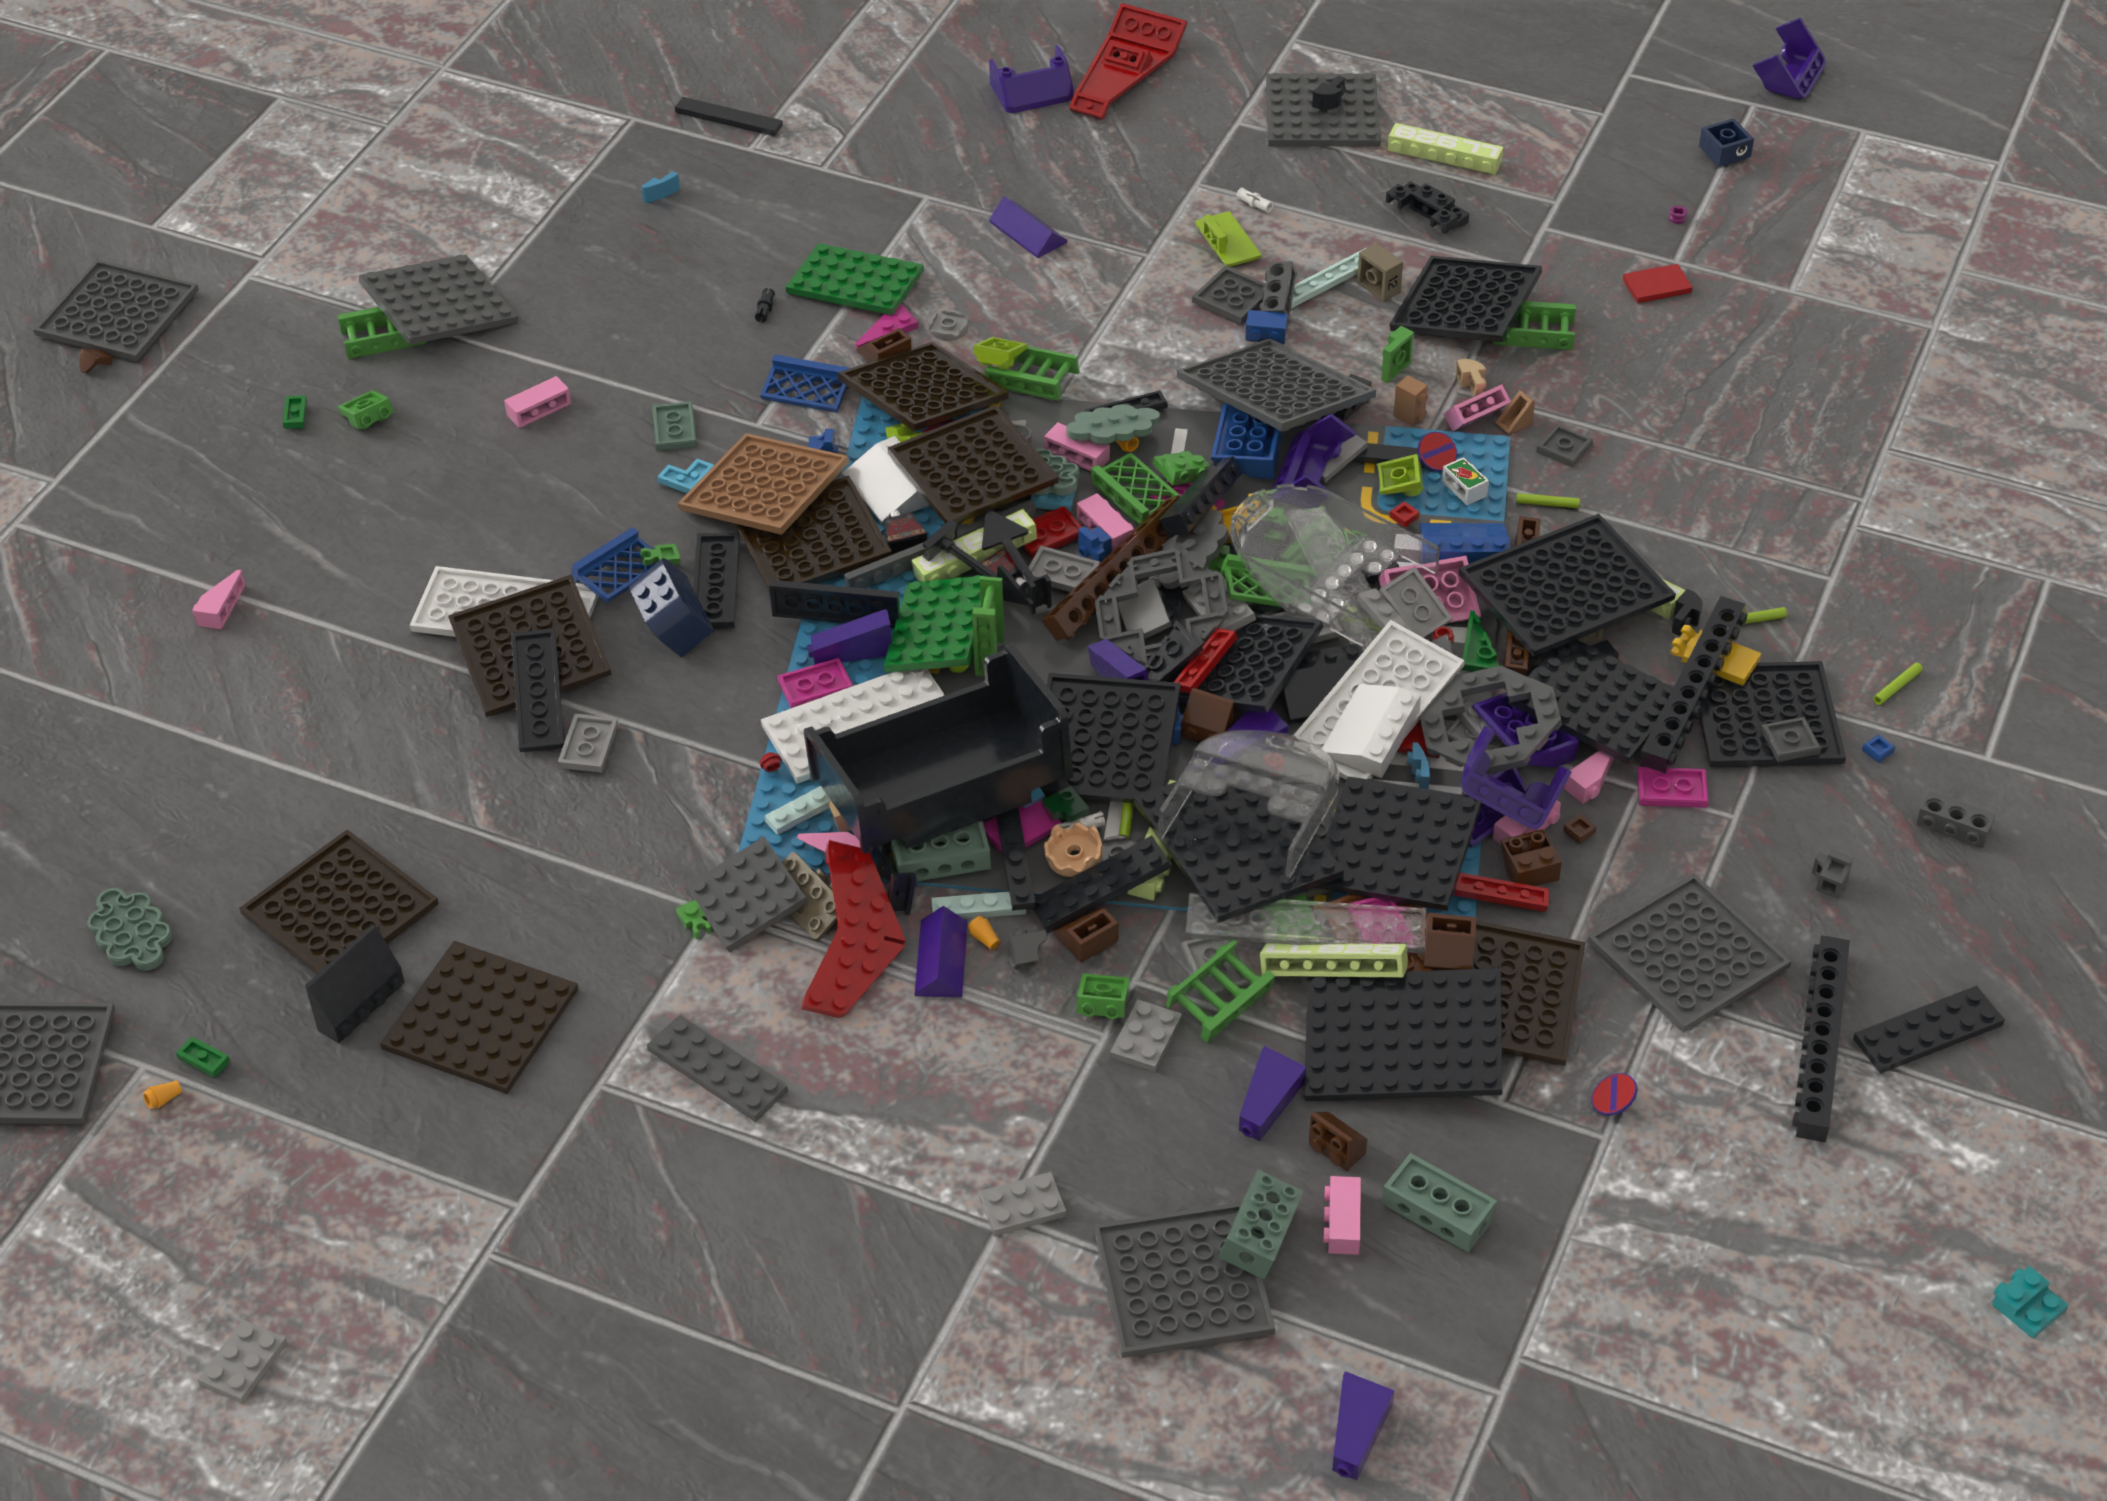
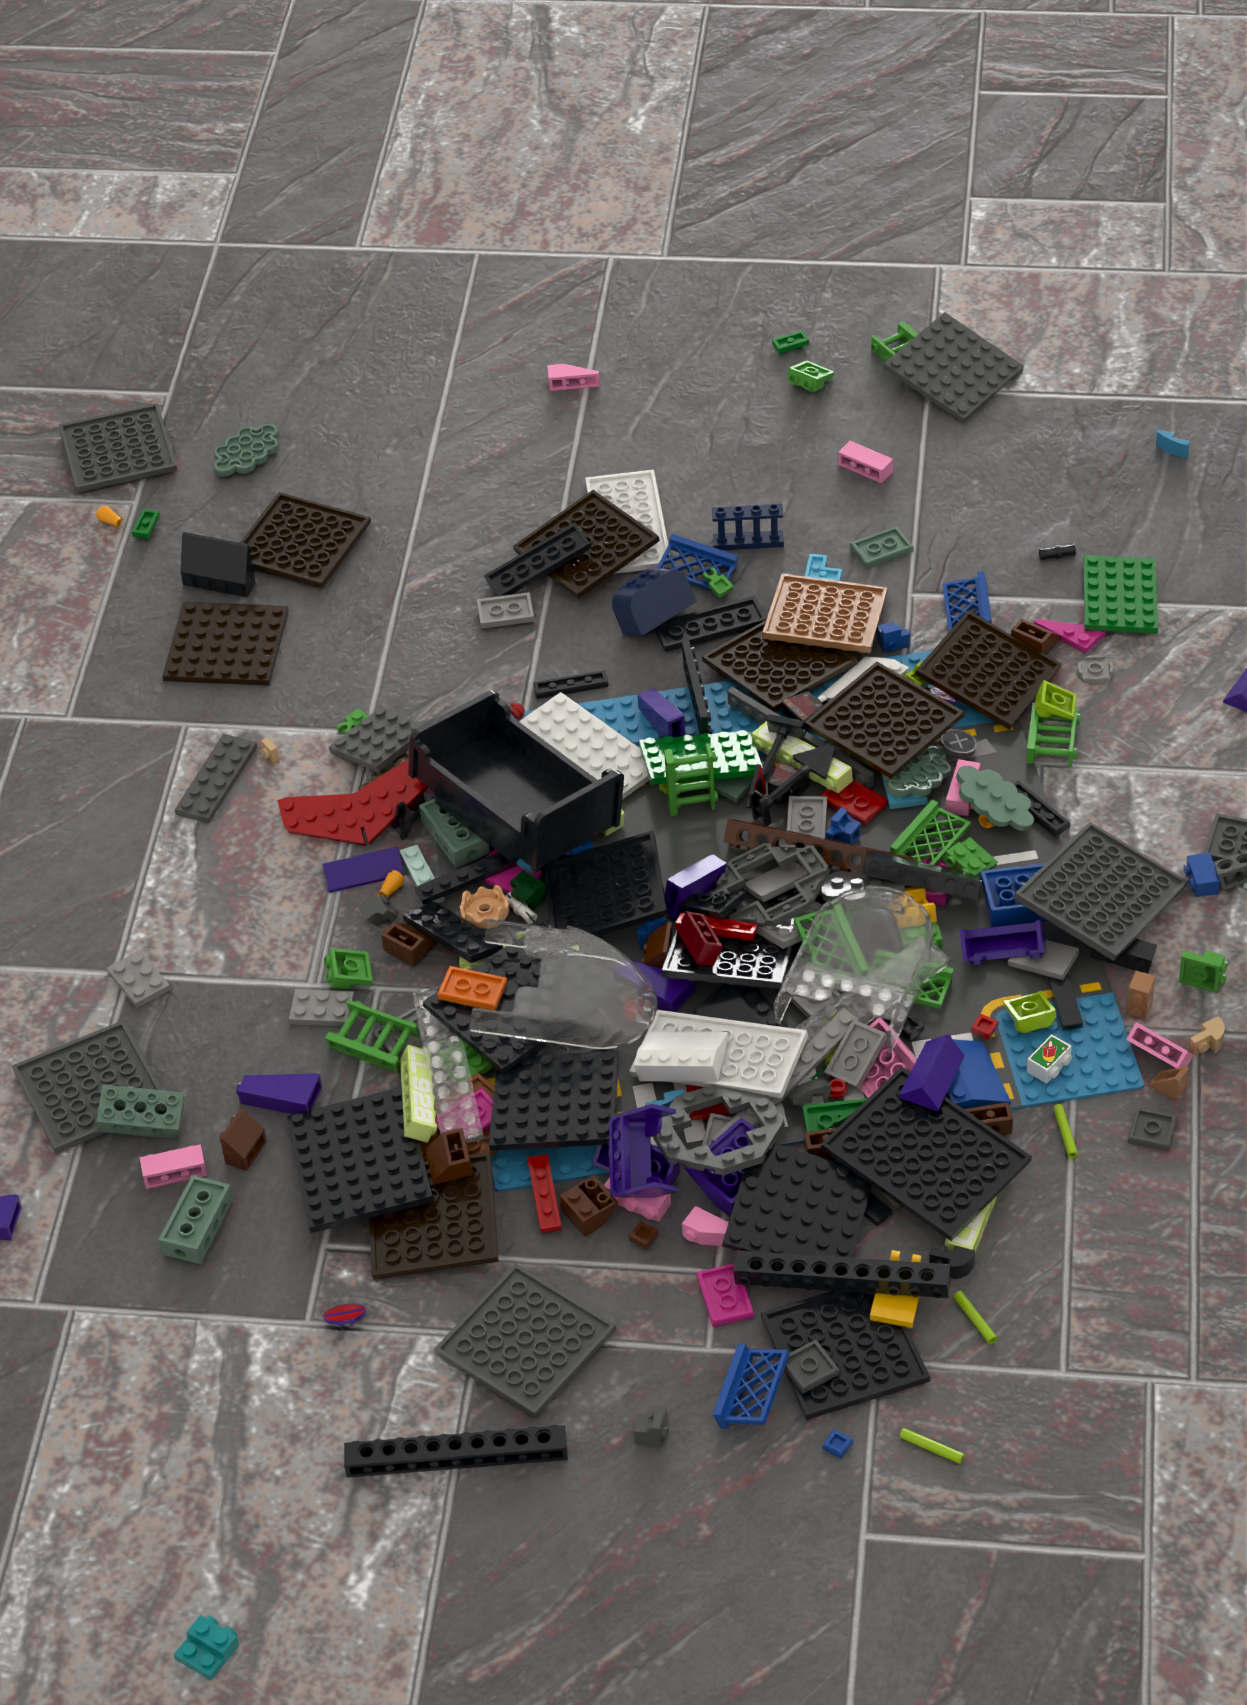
camera: 75 degrees right, 0 degrees up
dark grey plate [33,259,199,361] -> none
reddish brown tile [79,348,113,373] -> none
dark pink tile [777,658,853,708] -> none
bright pink brick [1077,493,1134,551] -> none
red piece [1417,431,1457,472] -> none
black plate [1853,986,2005,1074] -> none
dark grey brick [1916,791,1996,848] -> none
none -> tan plate [261,738,279,764]
none -> orange tile [437,966,507,1011]
none -> black tile [533,670,608,699]
none -> dark red brick [678,911,723,966]
none -> dark blue fence [712,503,784,550]
none -> blue fence [712,1344,790,1428]
none -> dark purple slope [899,1034,965,1112]

